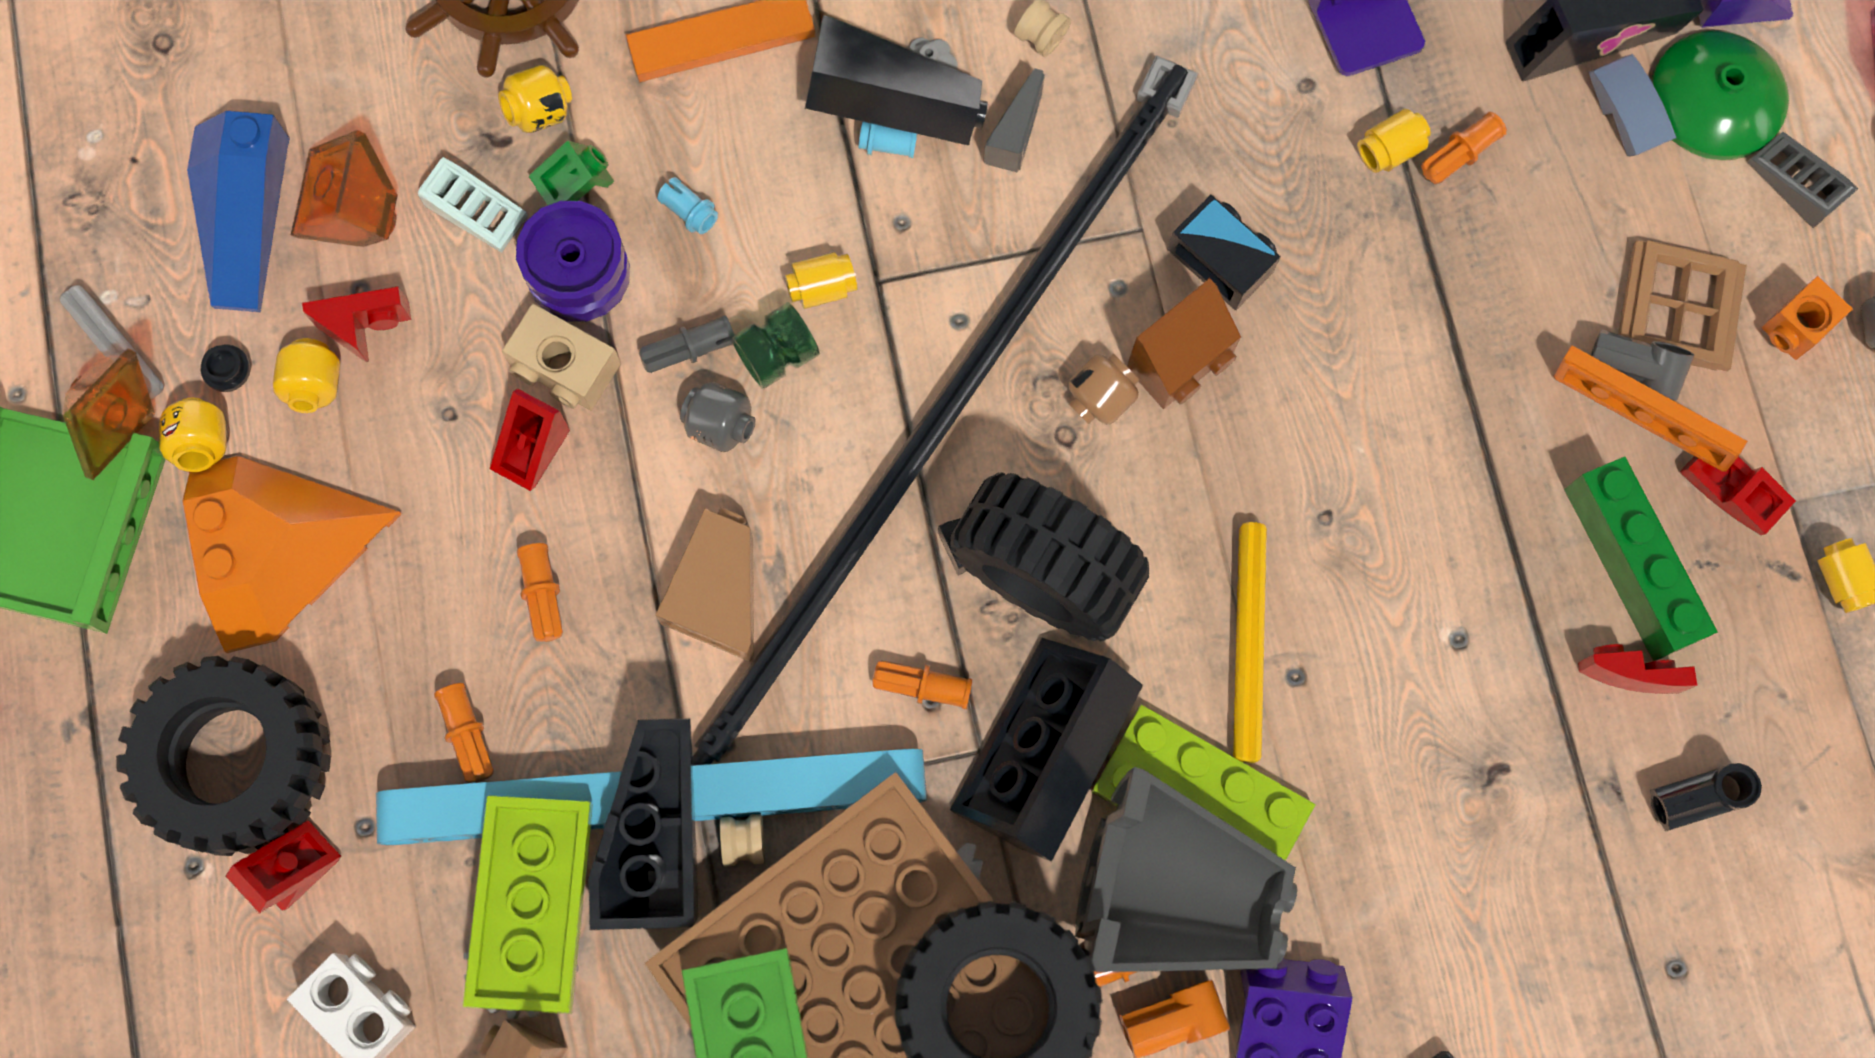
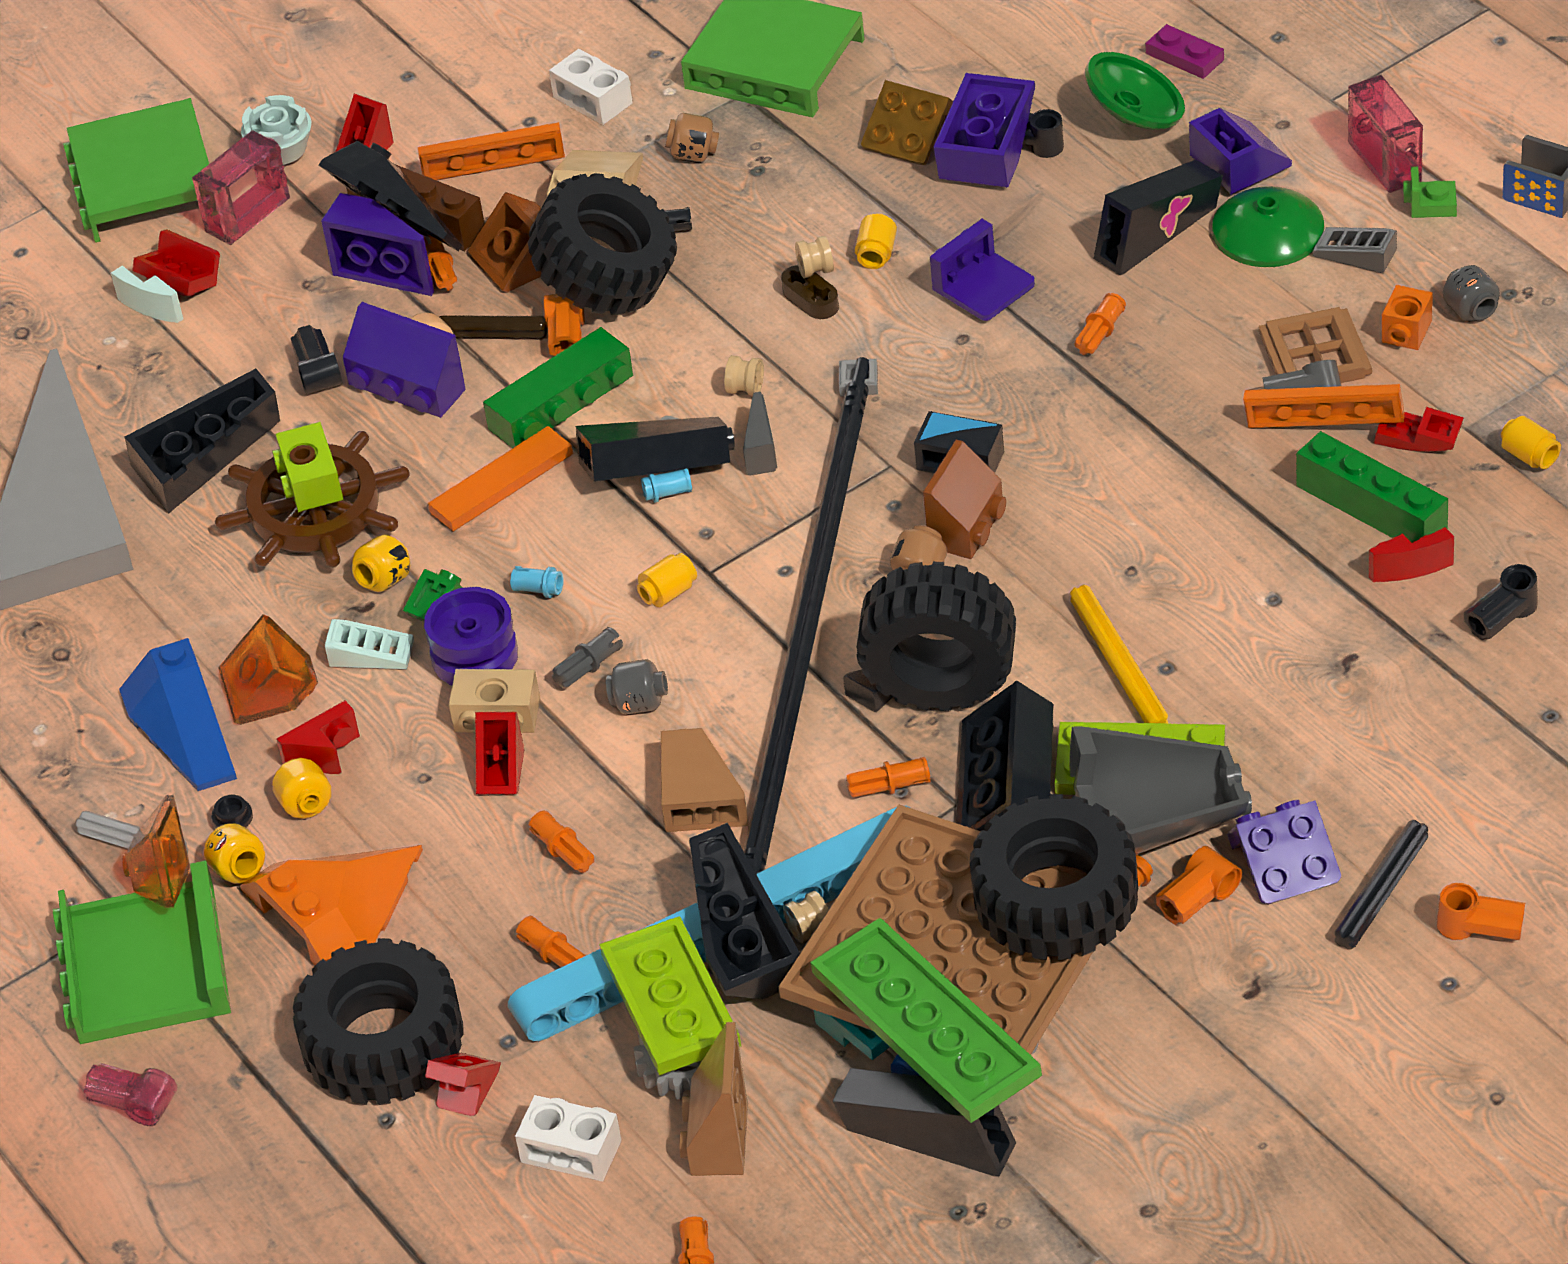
camera: 15 degrees left, 30 degrees down
clear green wheel [730,302,820,389] -> none
yellow brick [1358,109,1431,173] -> none
sand blue slope [1589,54,1676,157] -> none

